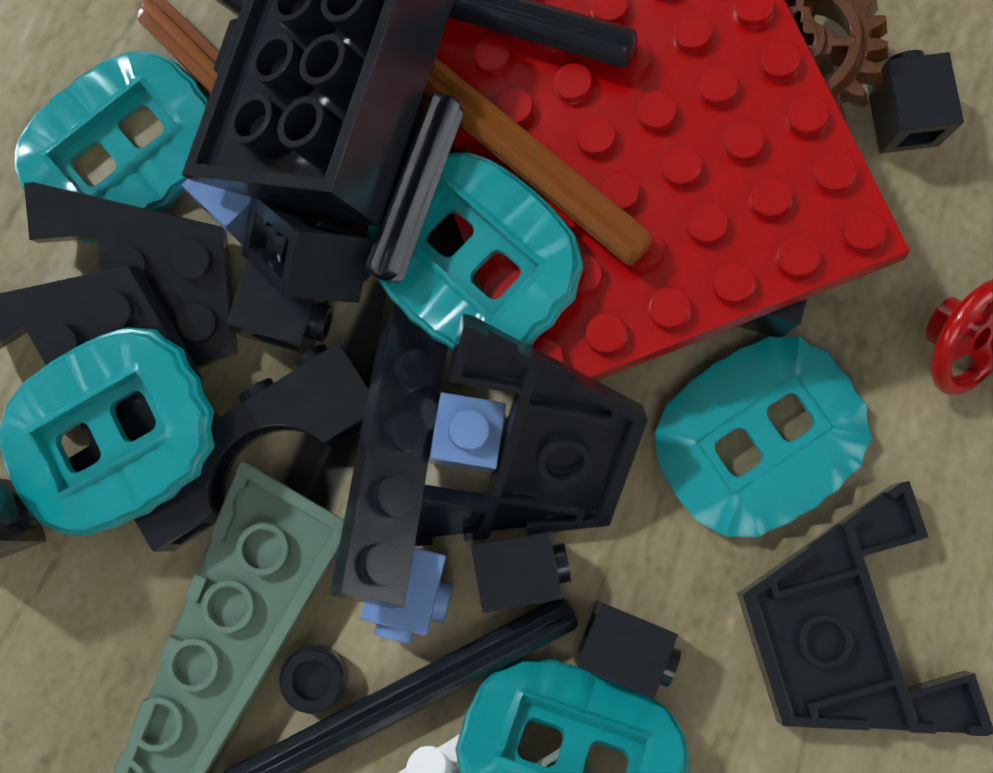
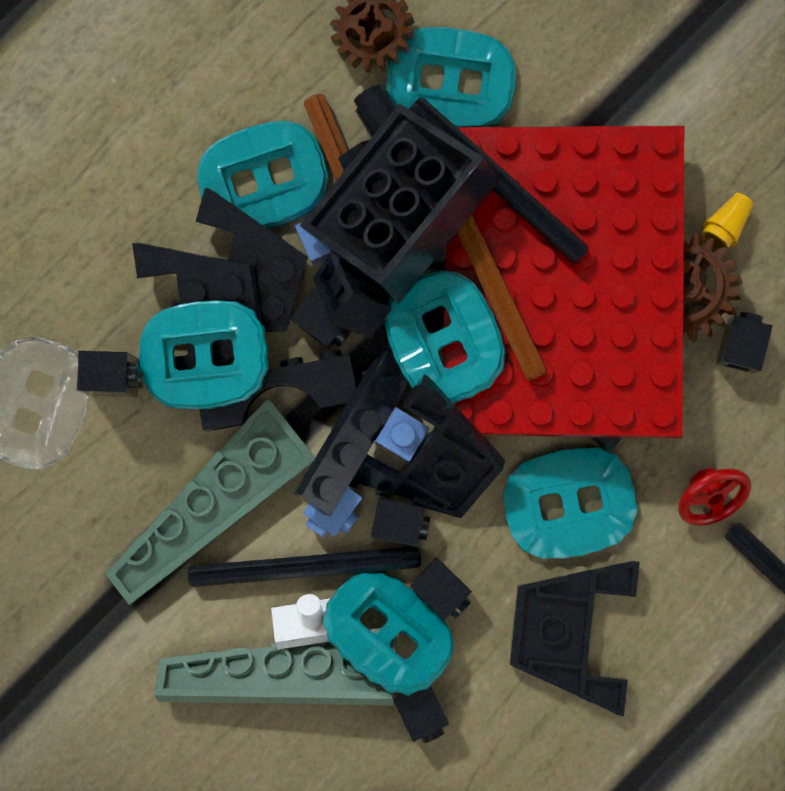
camera: 20 degrees right, 5 degrees up
black tile [279,644,348,714] -> none
black axle [366,92,464,283] -> none

